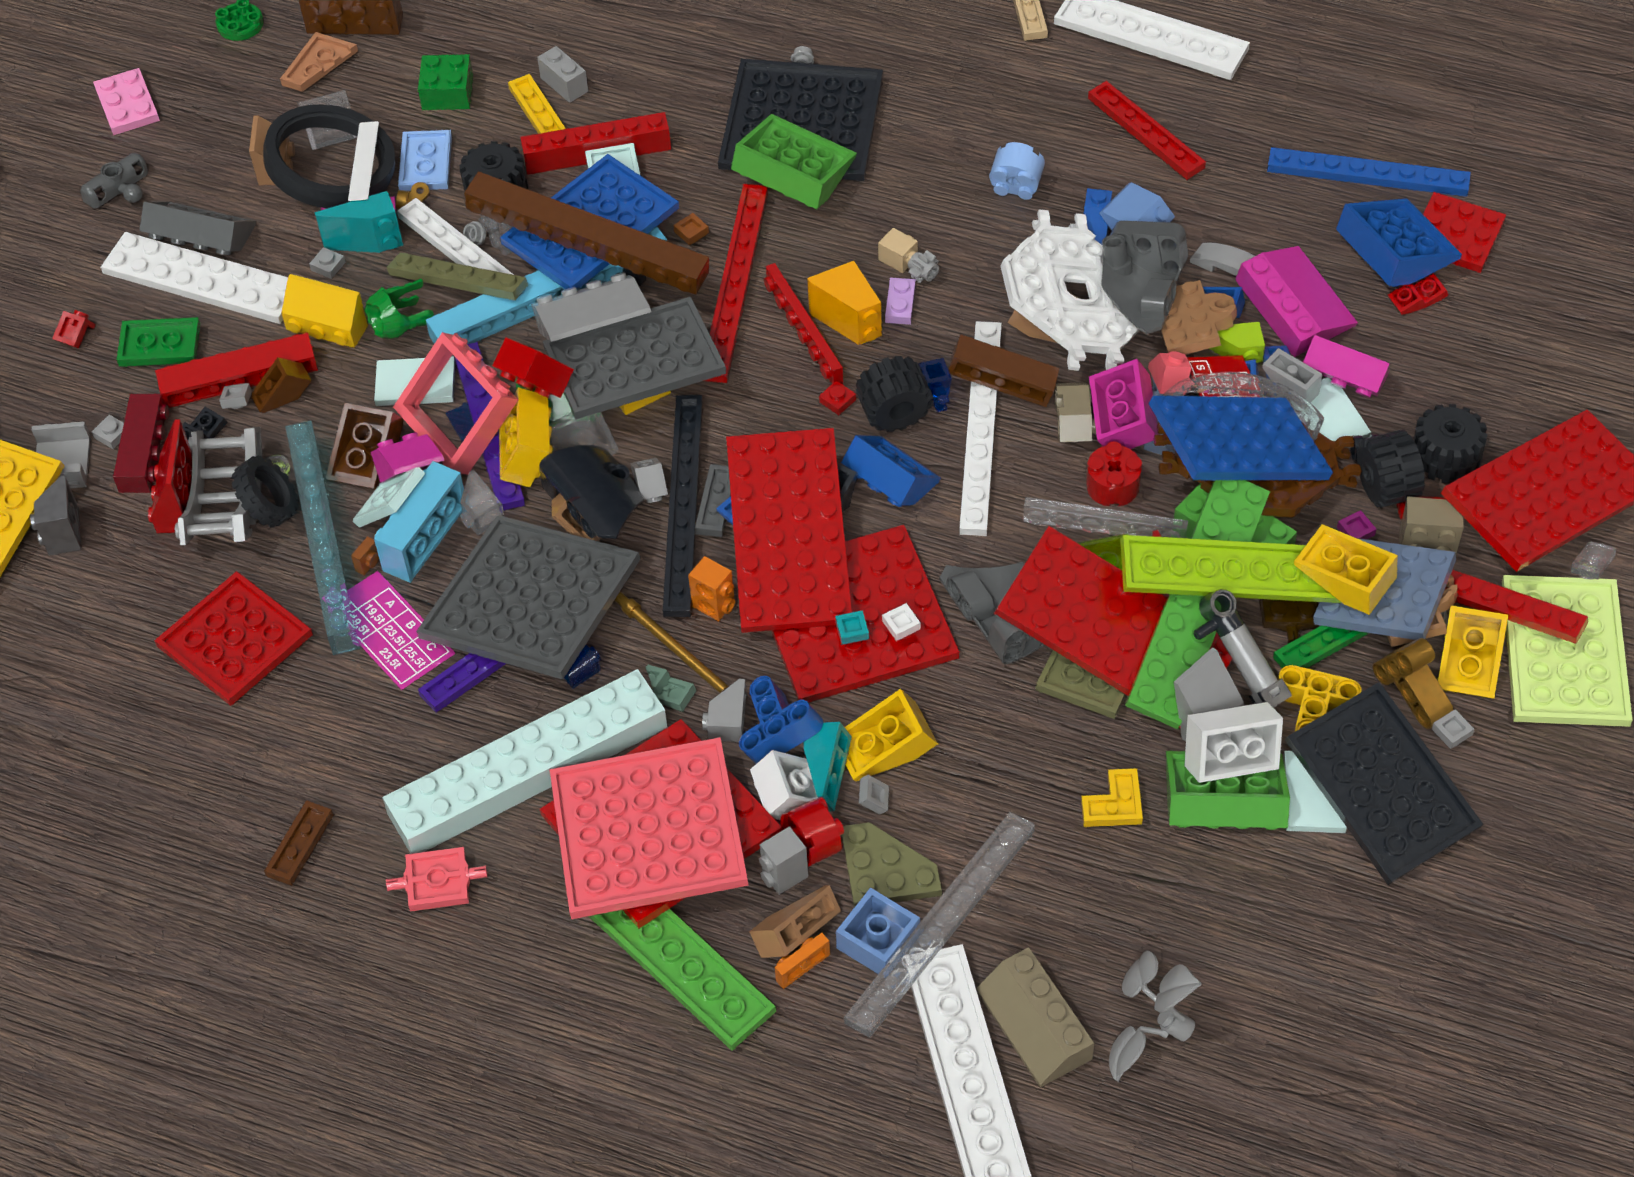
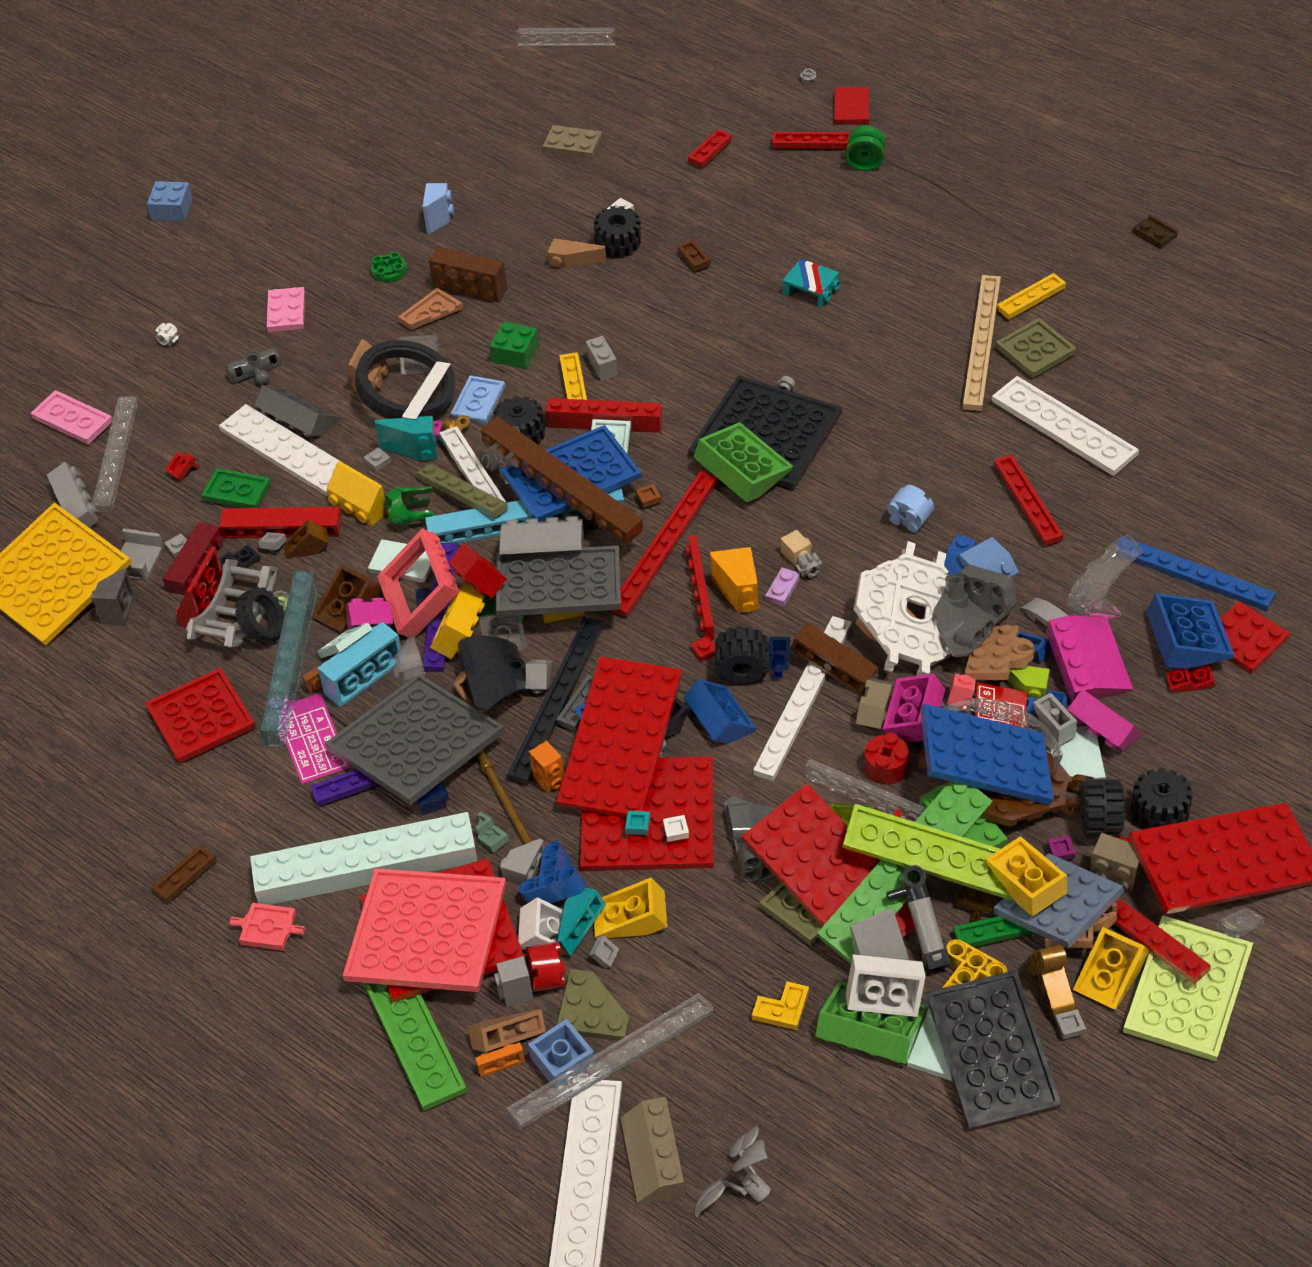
camera: 20 degrees right, 5 degrees down
none -> clear windscreen [1067,534,1143,619]

